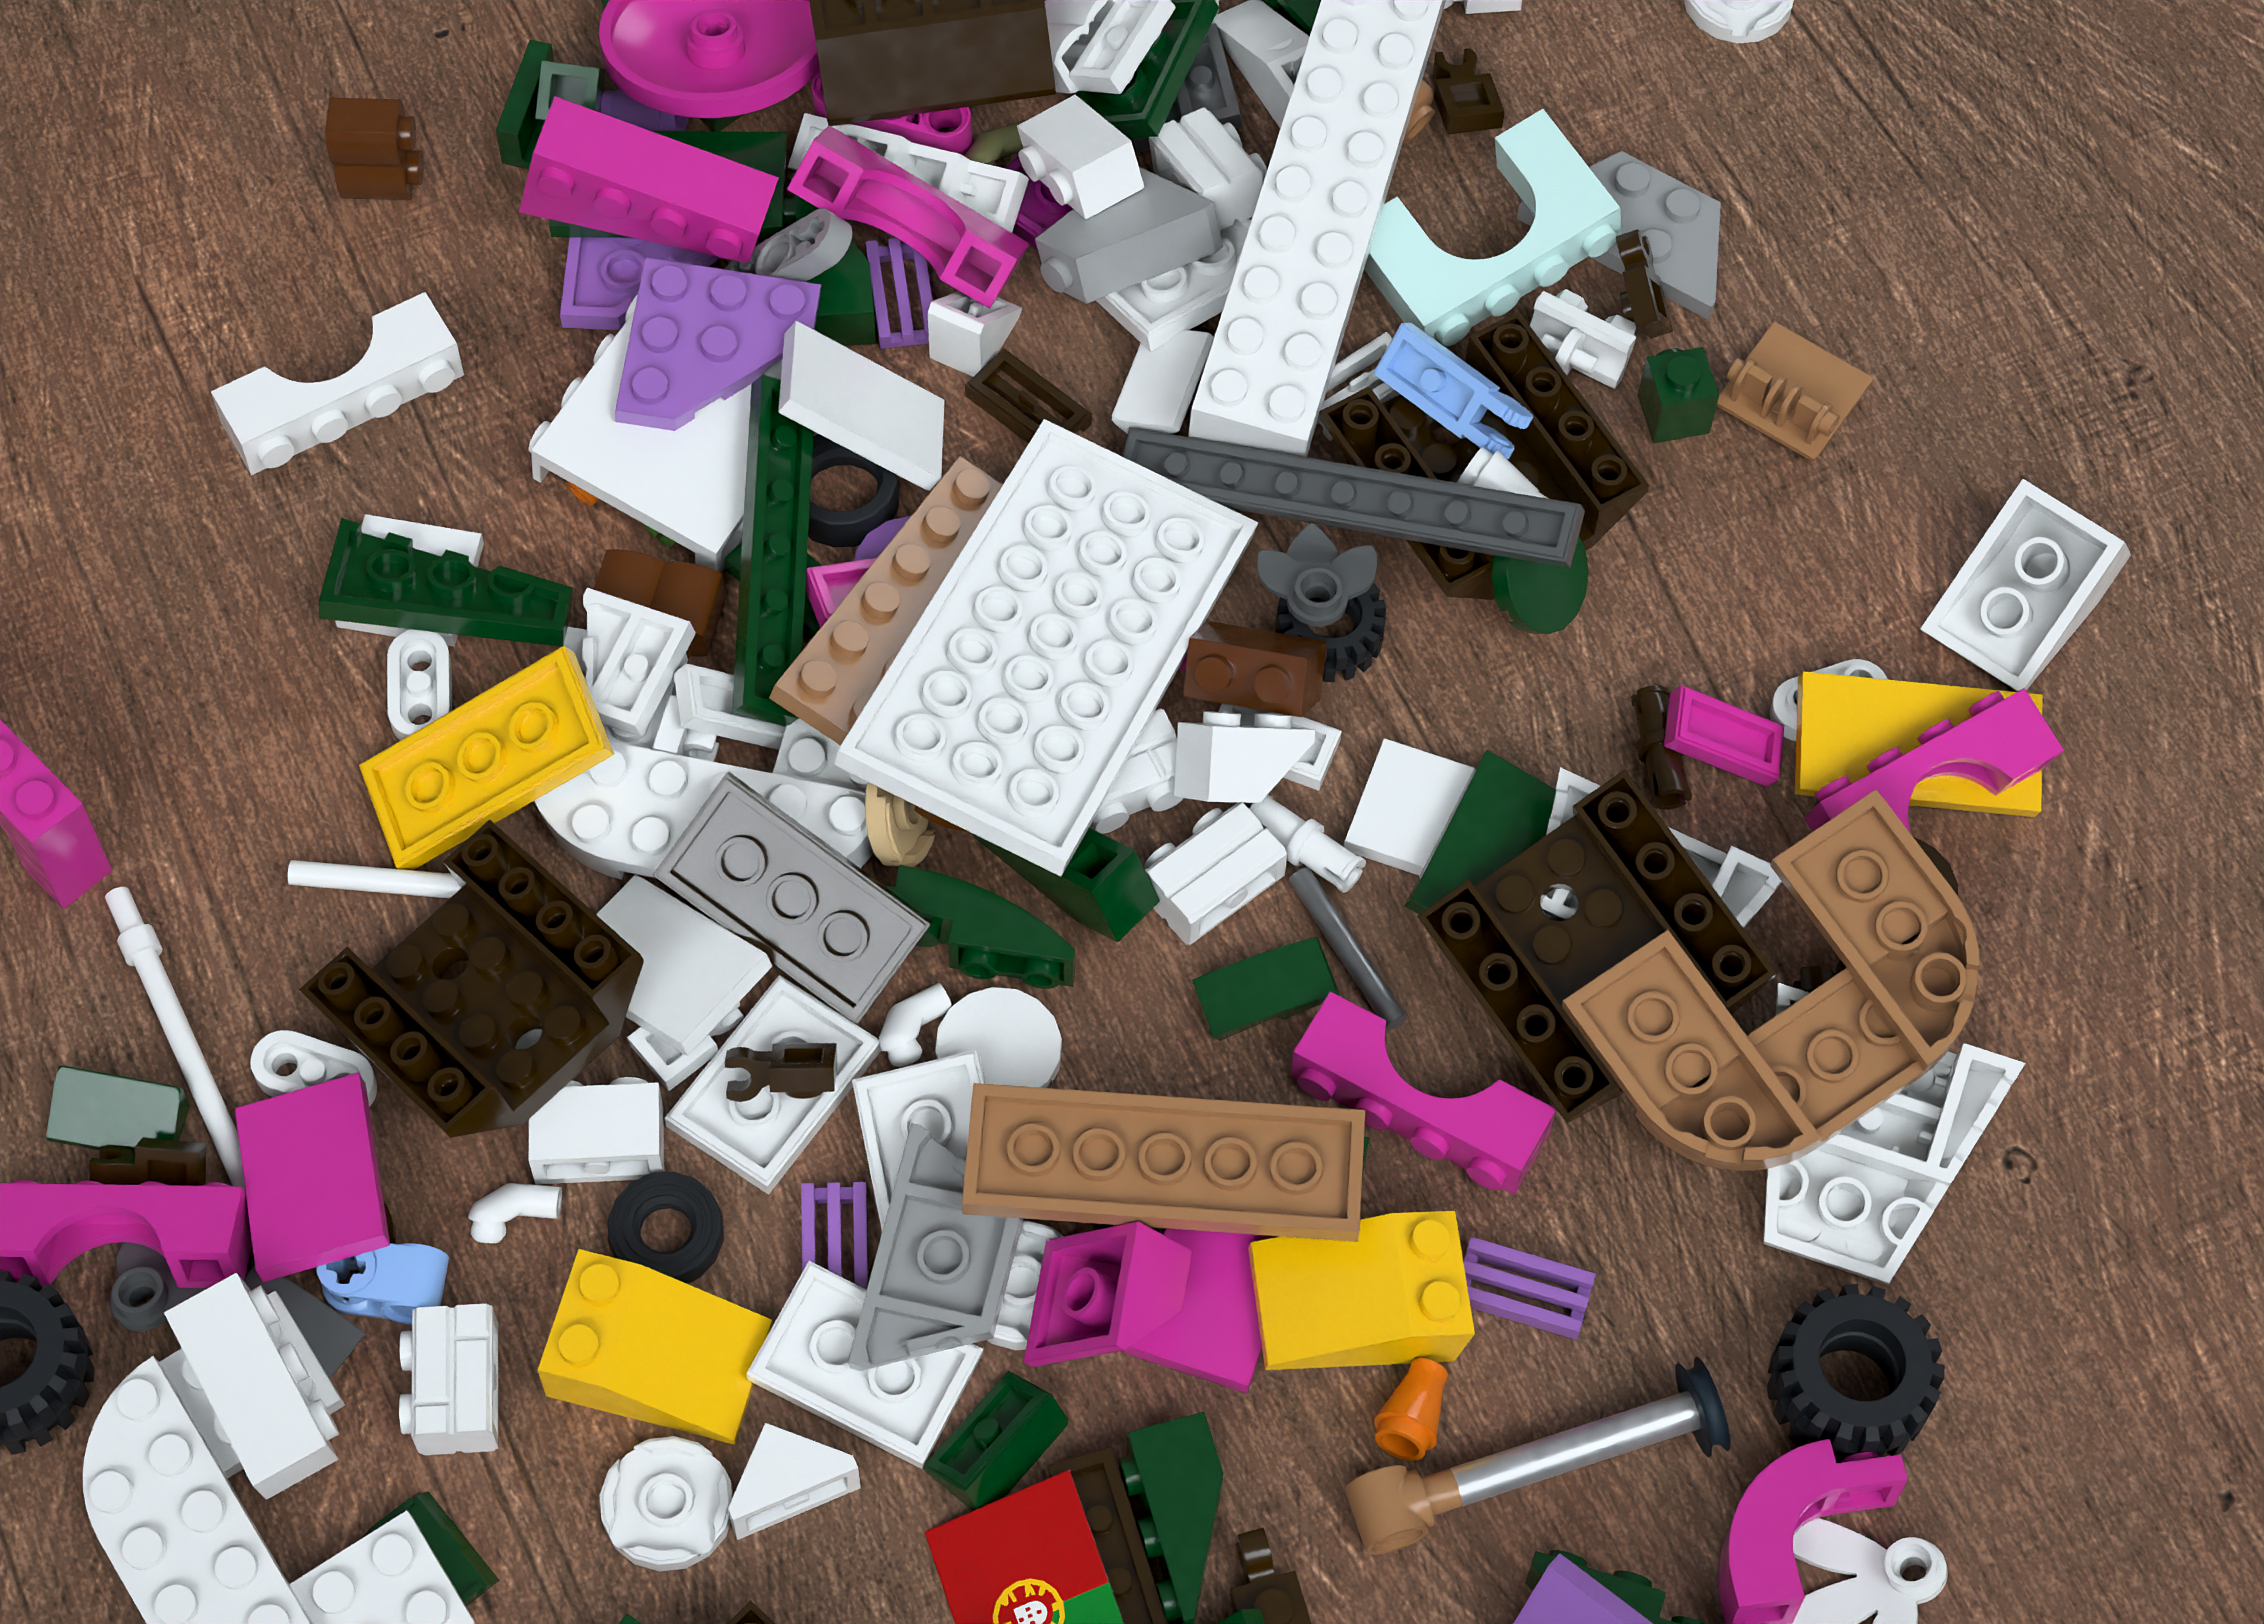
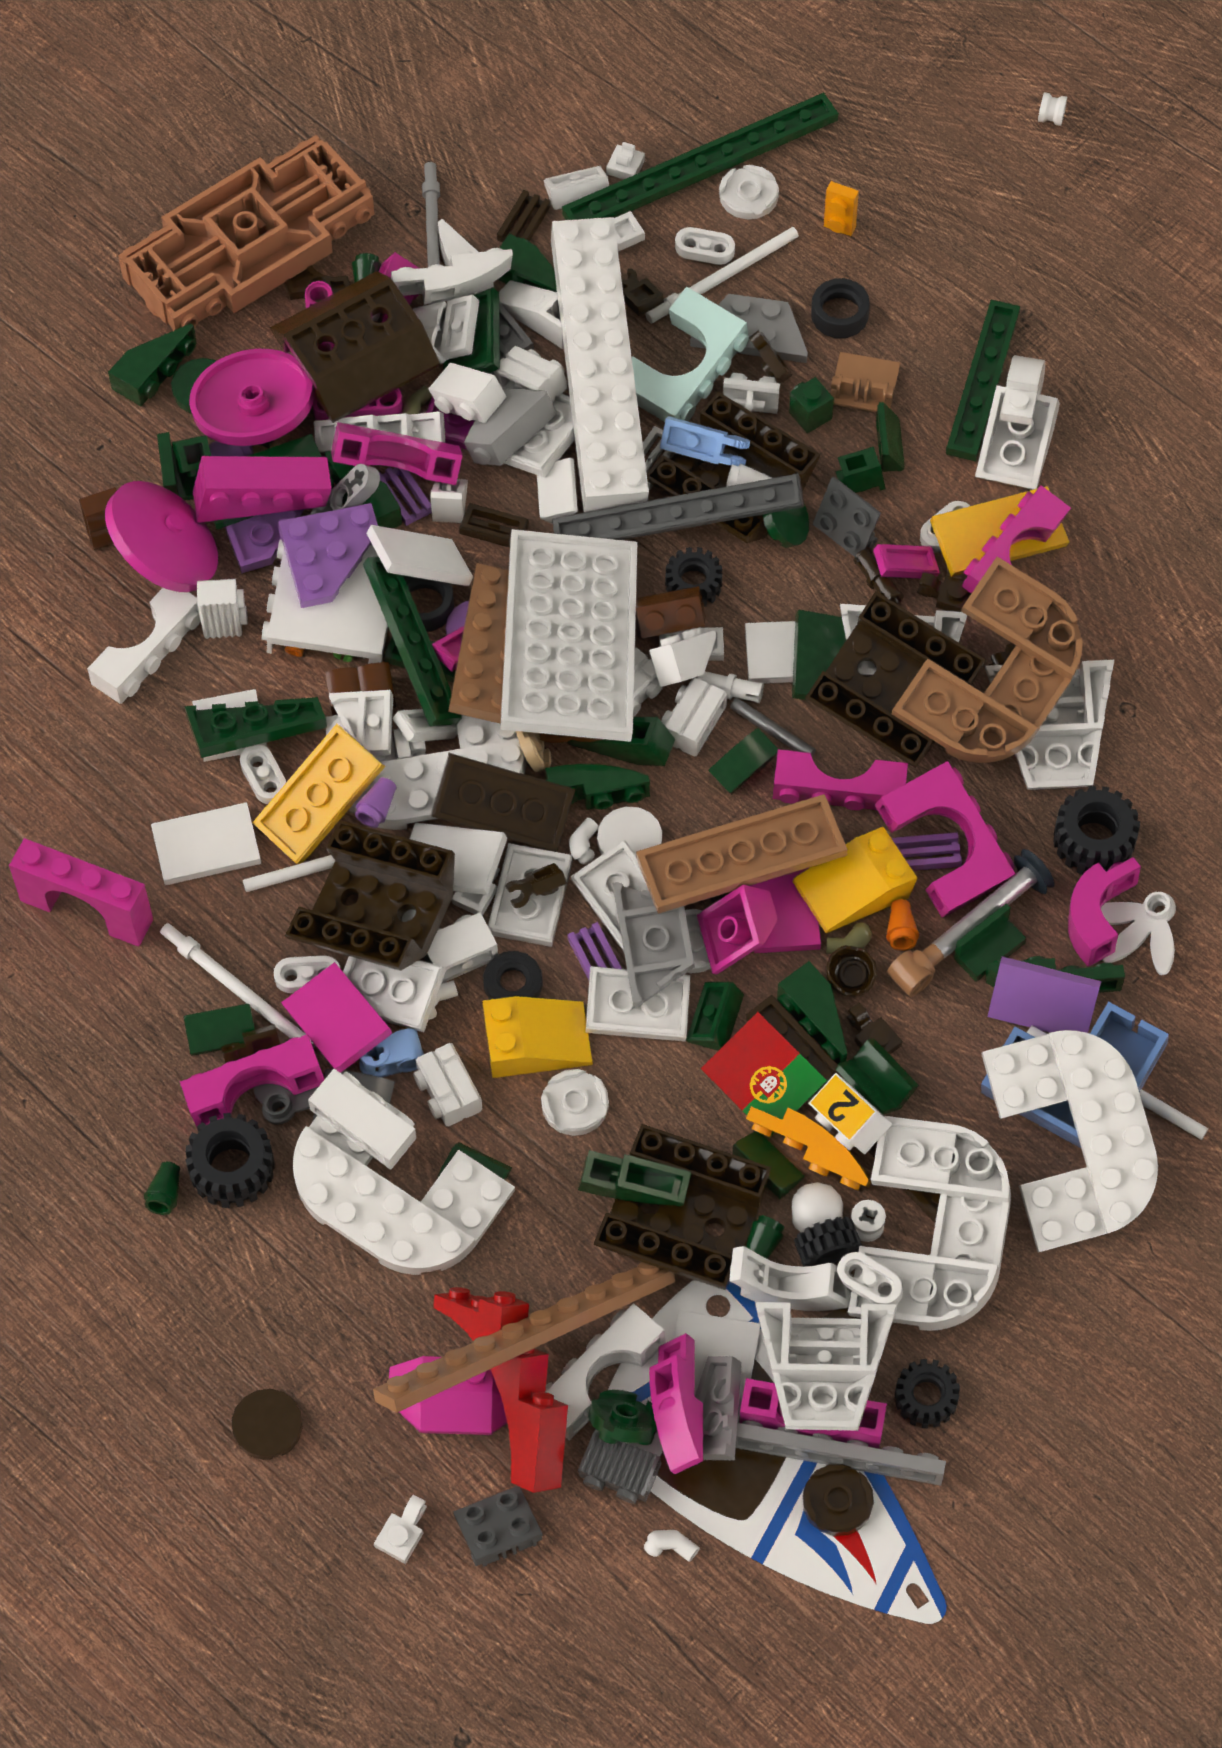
camera: 20 degrees left, 0 degrees up
white slope [728,1423,861,1540] -> none
dark grey plate [1257,523,1377,626] -> none
none -> dark pink dish [105,481,218,592]
none -> white tile [151,802,261,886]
none -> white brick [197,579,248,639]
none -> white tile [343,956,446,1032]
none -> medium lavender cone [355,777,397,828]
none -> white bar [645,227,799,324]
none -> white plate [675,227,735,265]
none -> black tyre [811,278,870,338]
none -> dark grey hinge [813,476,881,560]
none -> light orange plate [823,181,859,236]
none -> olive arm [826,922,872,954]
none -> dark brown hair [826,945,877,997]
none -> dark green brick [835,447,886,493]
none -> dark pink arch [875,761,1016,918]
none -> dark green slope [876,402,905,472]
none -> dark brown plate [917,573,971,612]
none -> dark green plate [946,299,1021,462]
none -> dark green panel [954,903,1026,982]
none -> white arch [1000,355,1045,425]

